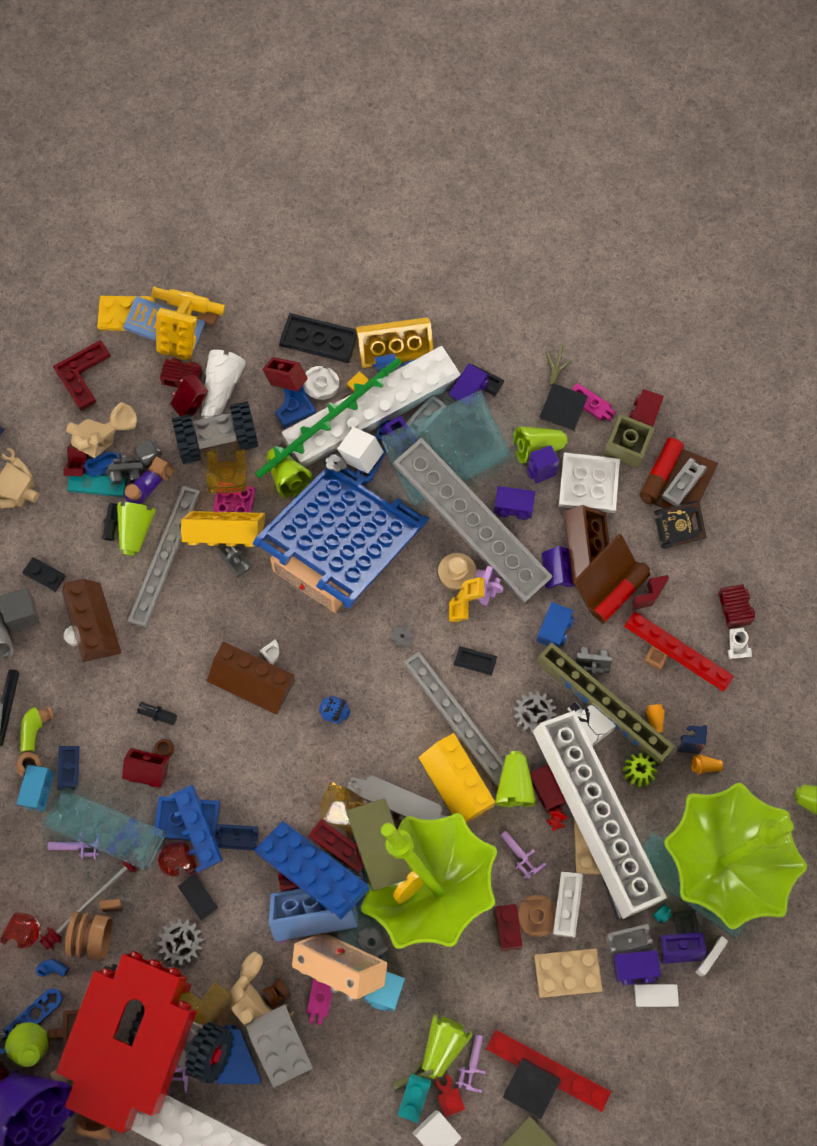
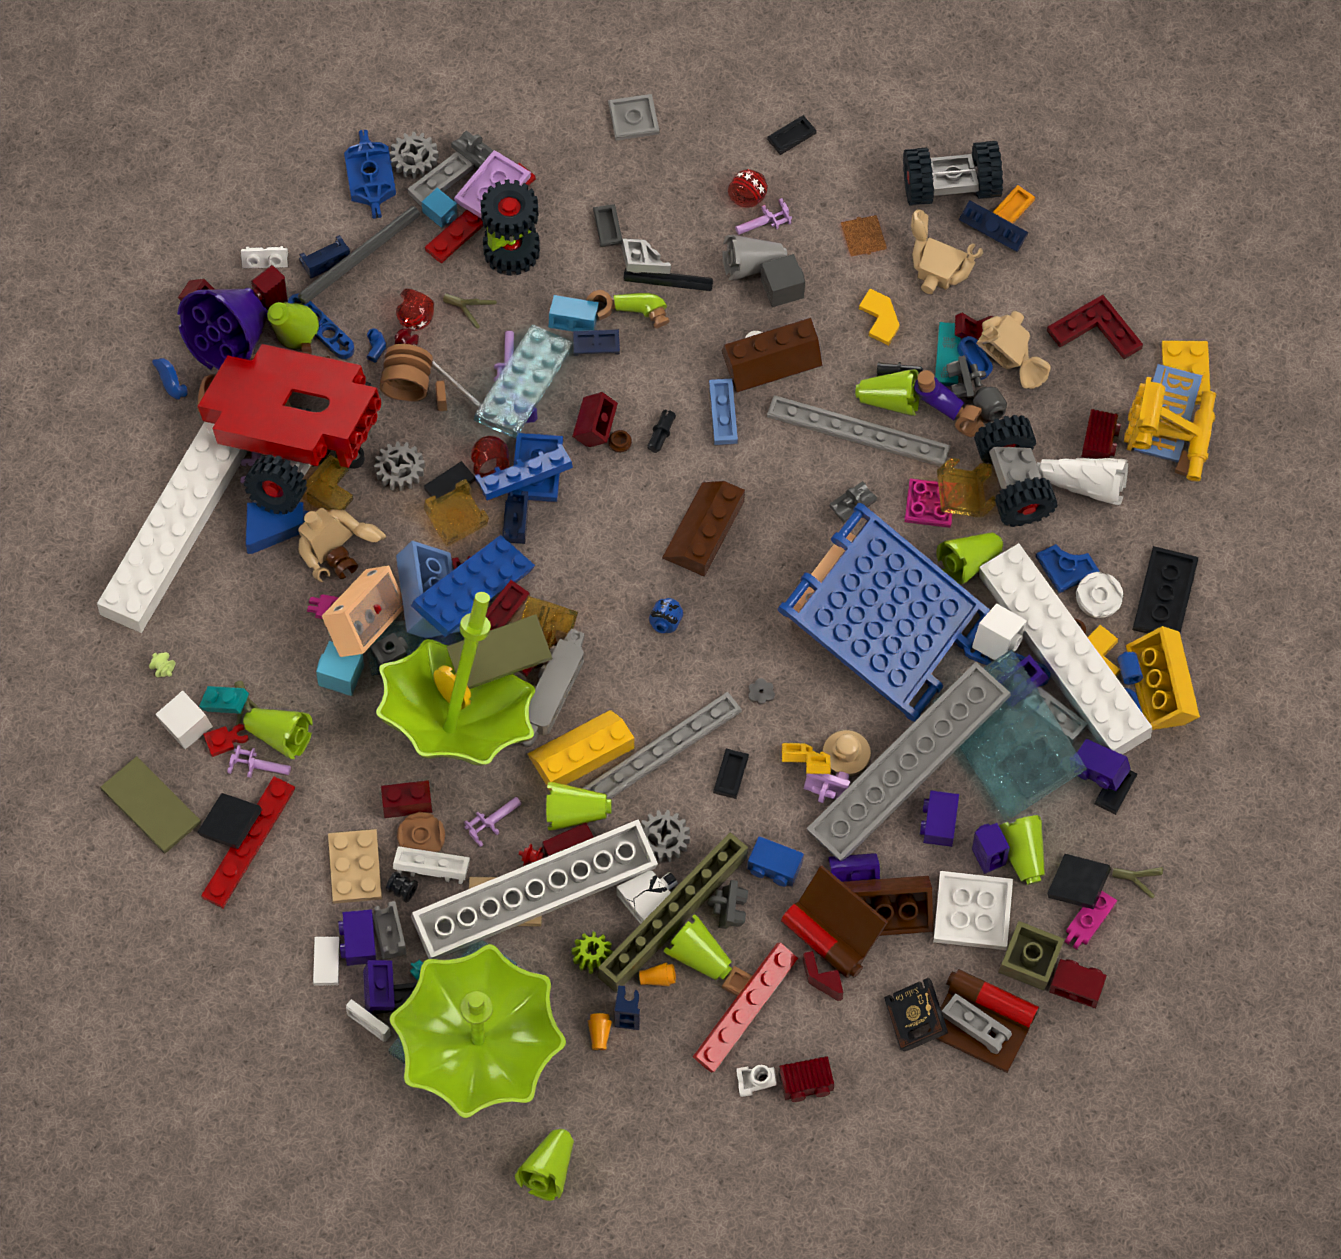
camera: 90 degrees right, 5 degrees down
black plate [22,557,66,592] -> none
dark red brick [170,375,209,417] -> none
yellow slope [181,511,265,547] -> none
light grey brick [245,1005,313,1088] -> none
green plant [255,358,402,479] -> none
white tile [260,639,279,665] -> none
dark red brick [262,357,308,391] -> none
flat silver plant [325,454,347,472] -> none
none -> black bush [386,872,418,903]
none -> clear yellow panel [423,479,489,547]
none -> olive plant [443,293,497,329]
none -> lime cone [663,914,732,980]
none -> medium blue plate [709,379,738,445]
none -> yellow tile [859,289,900,346]

